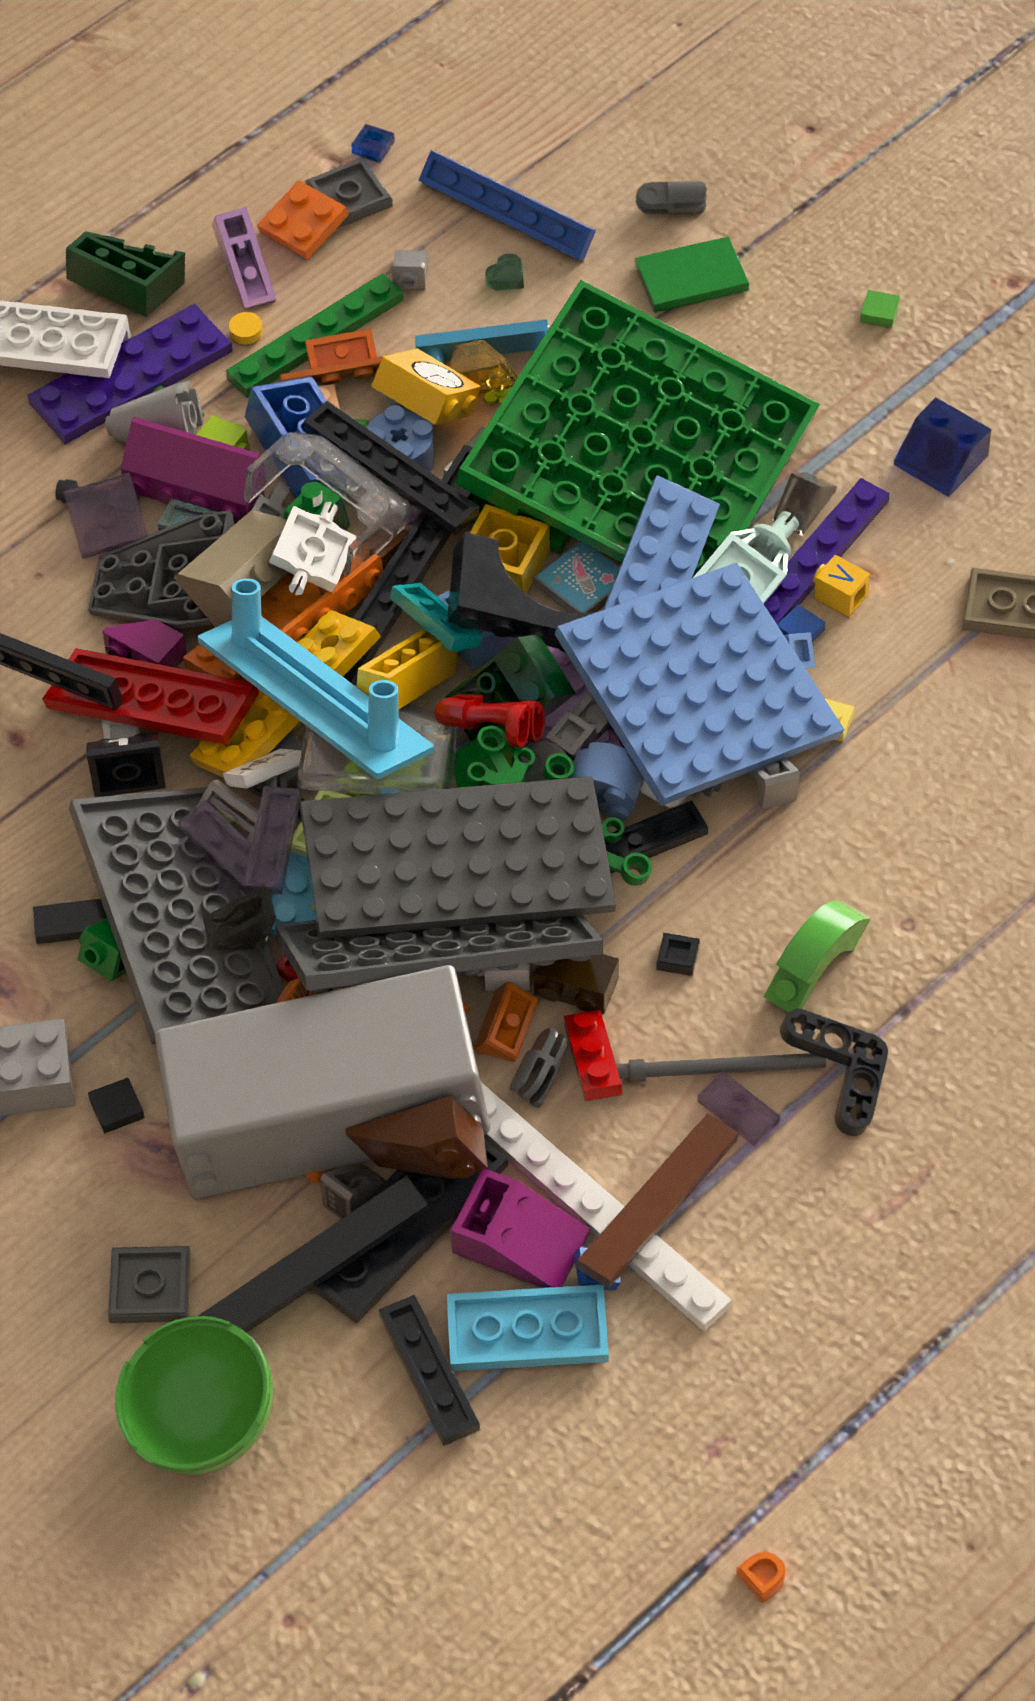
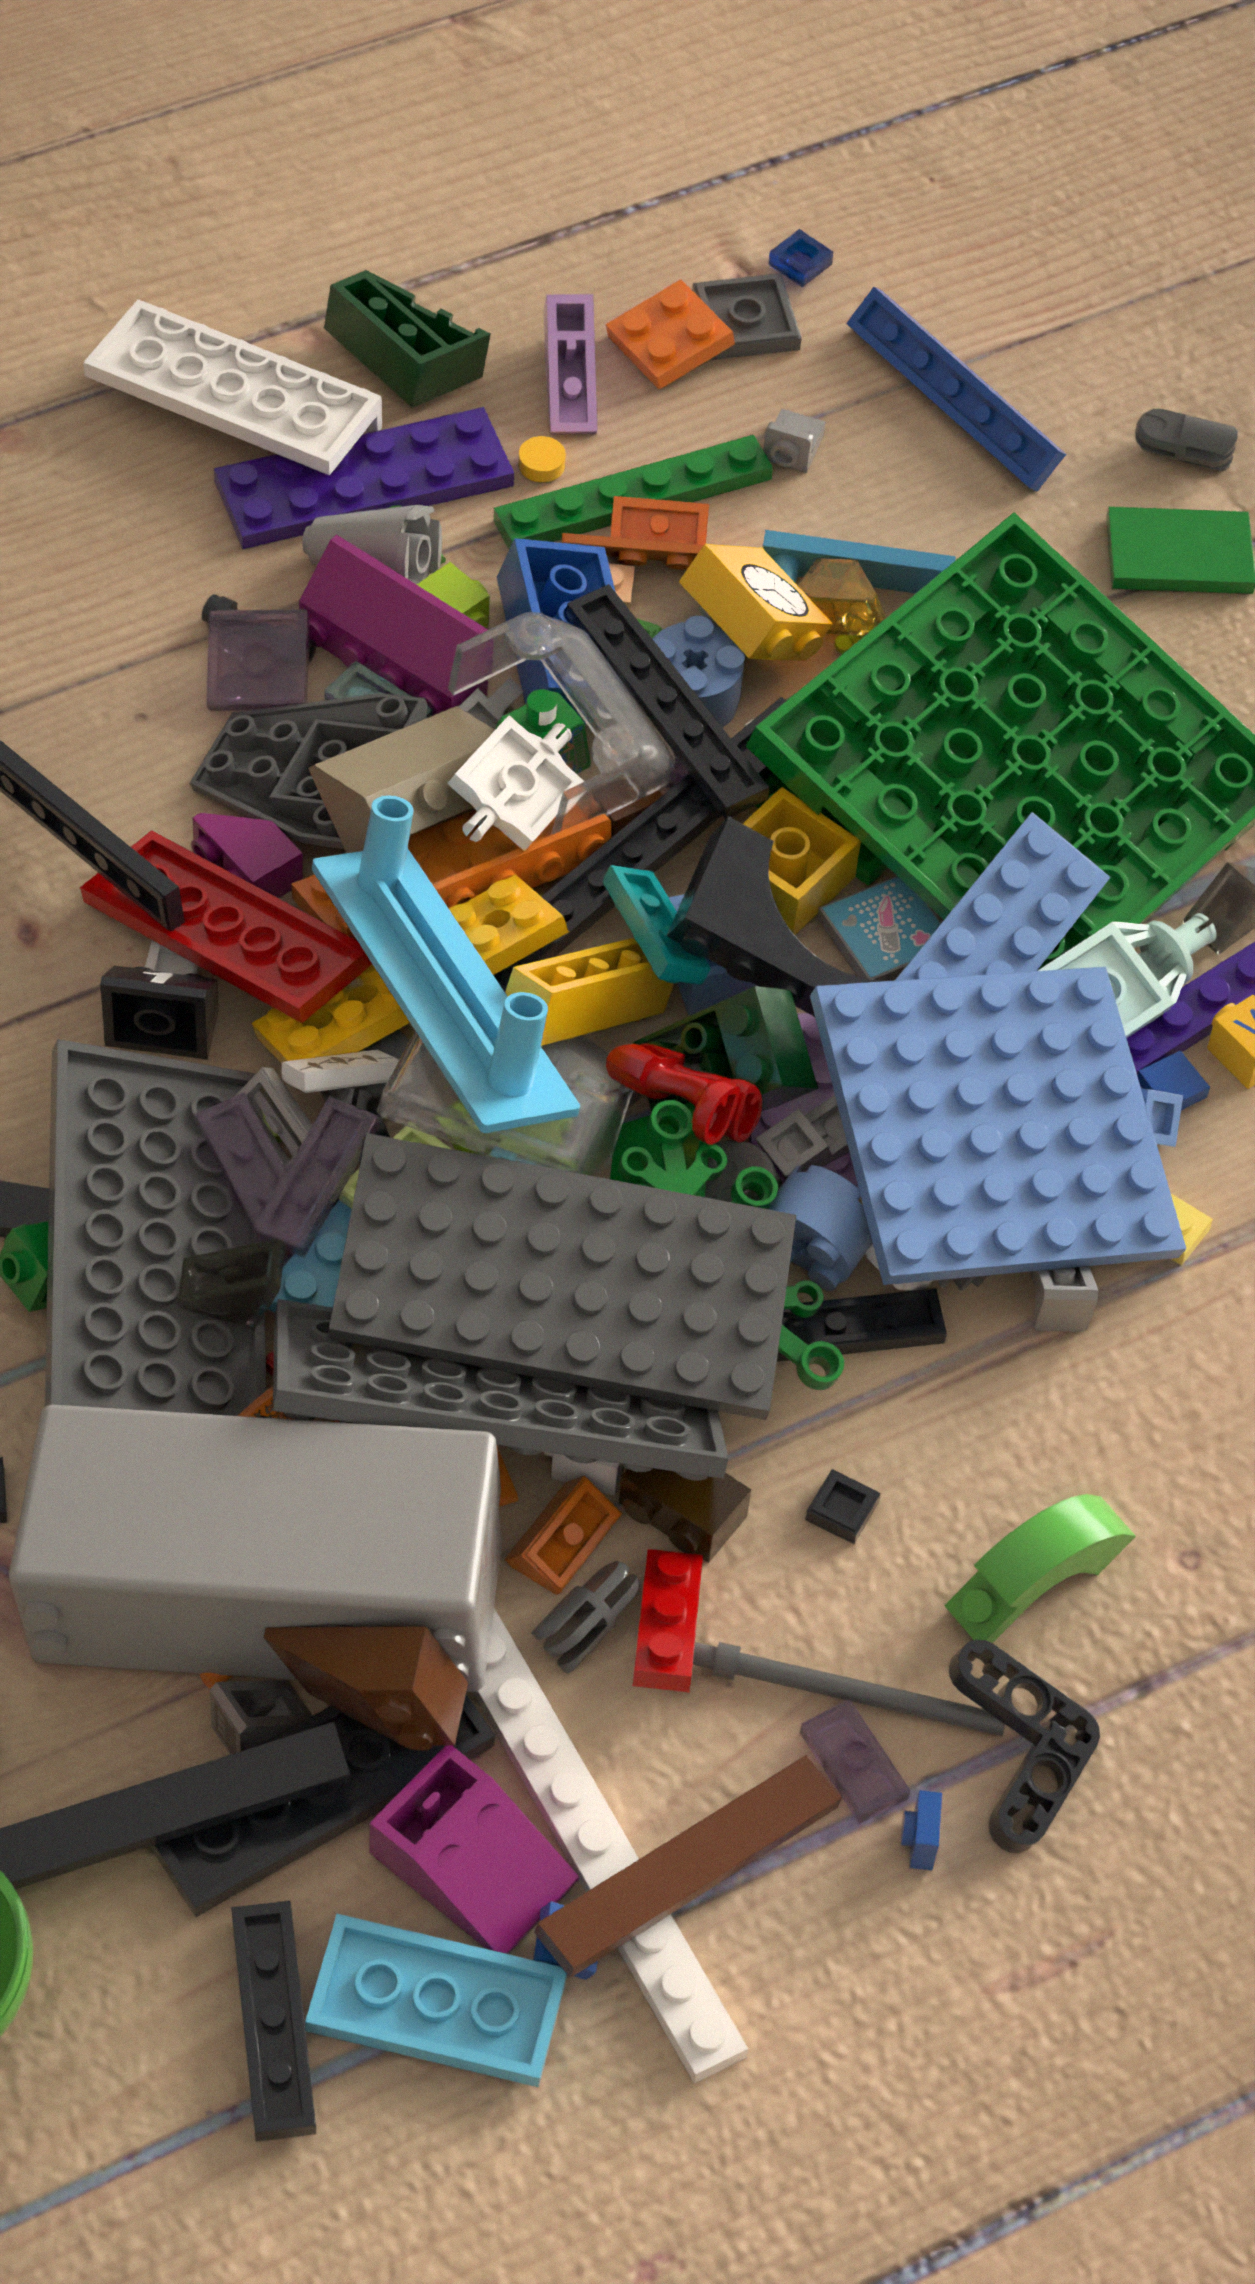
camera: 10 degrees right, 0 degrees up
clear green tile [485,253,524,290] -> none
none -> blue plate [900,1790,942,1871]

